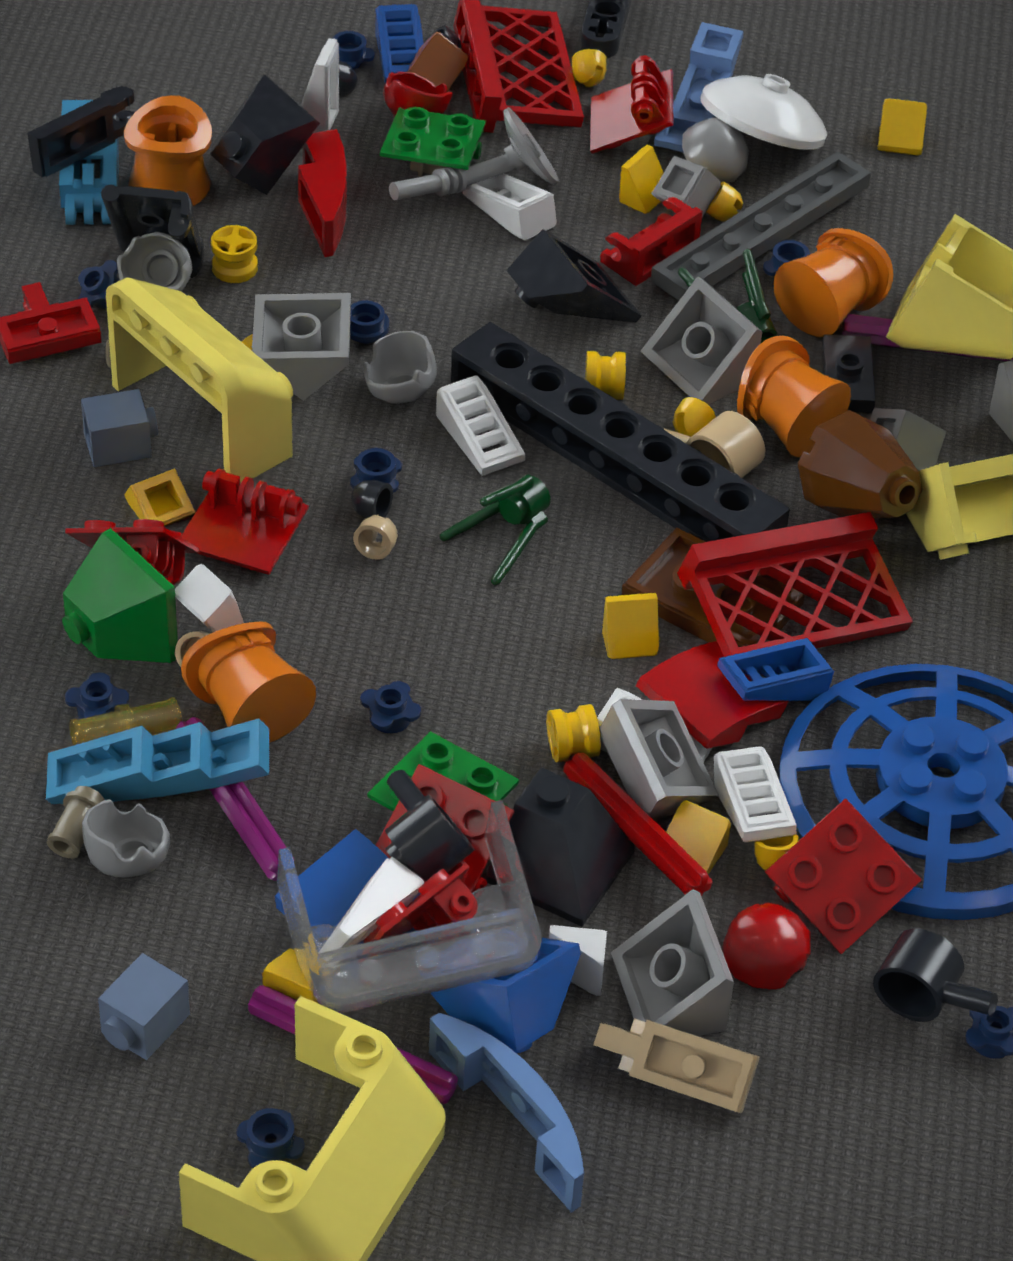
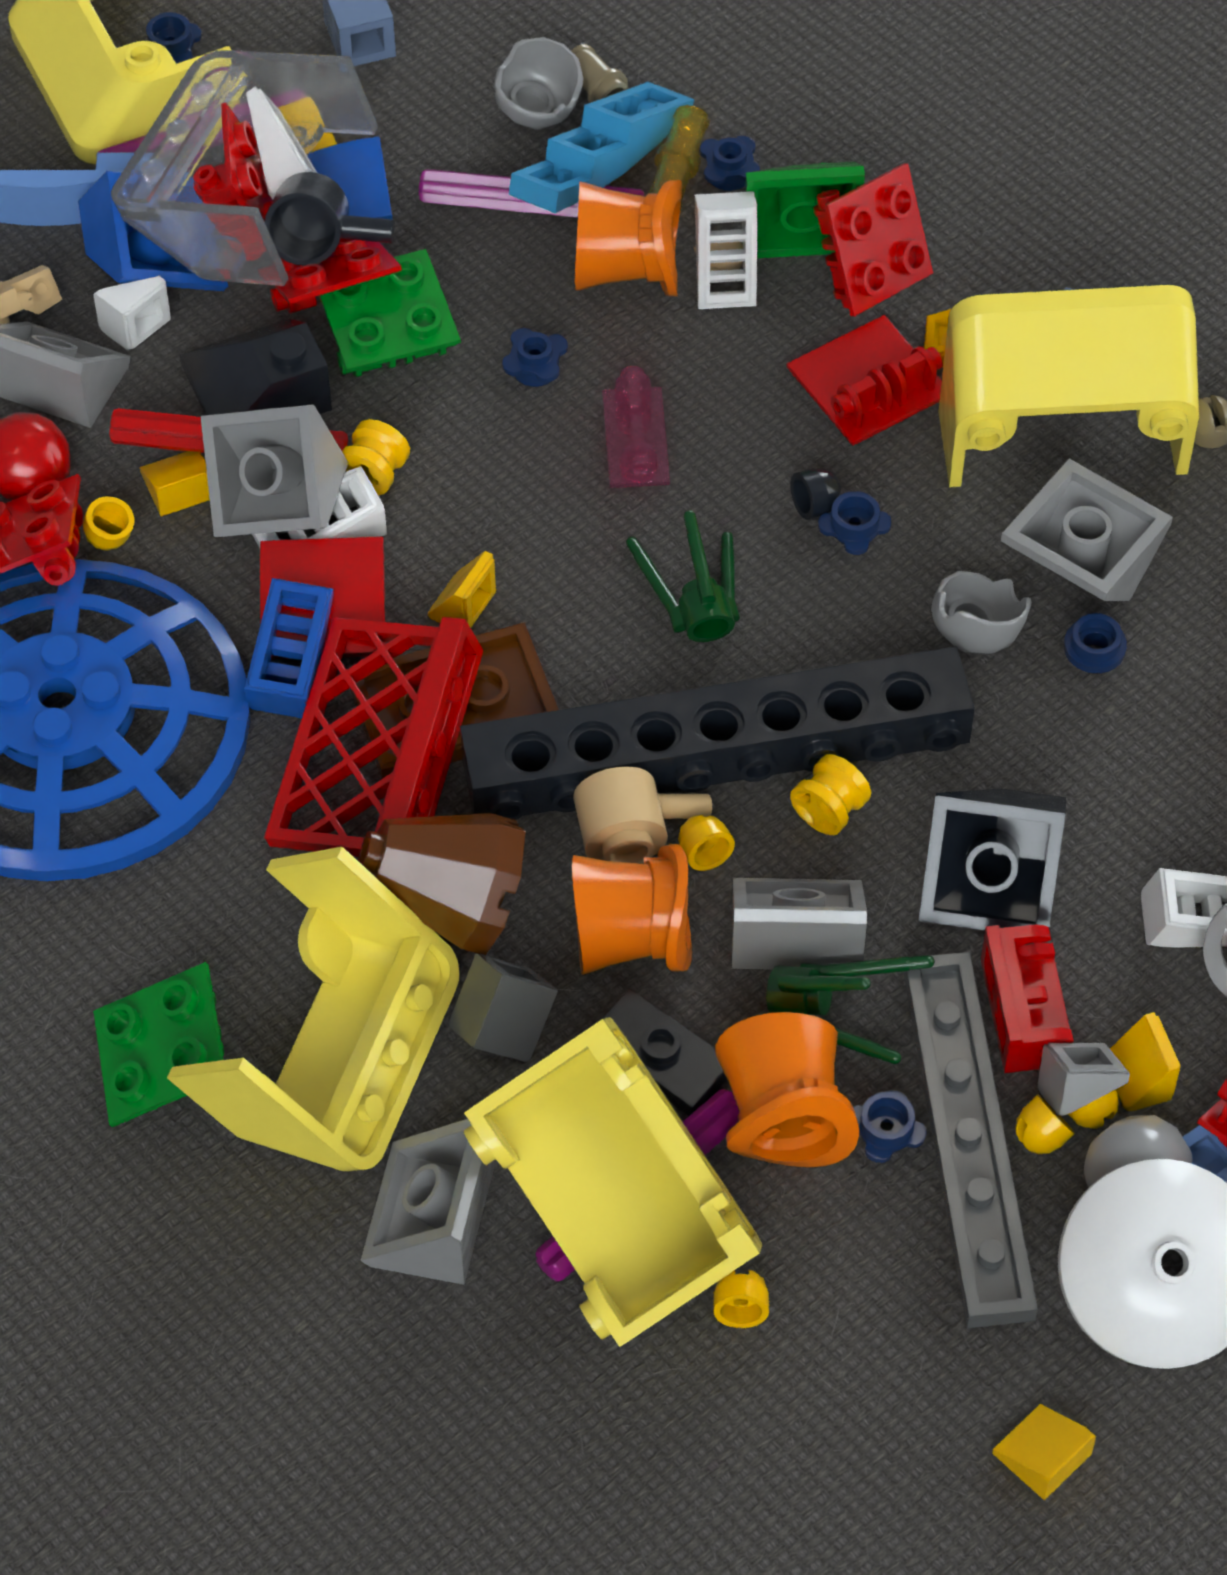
camera: 130 degrees right, 10 degrees up
tan hinge [353,515,398,560] -> none
white slope [436,376,525,476] -> none
white slope [714,746,796,843] -> none
none -> clear pink hinge [602,366,670,488]

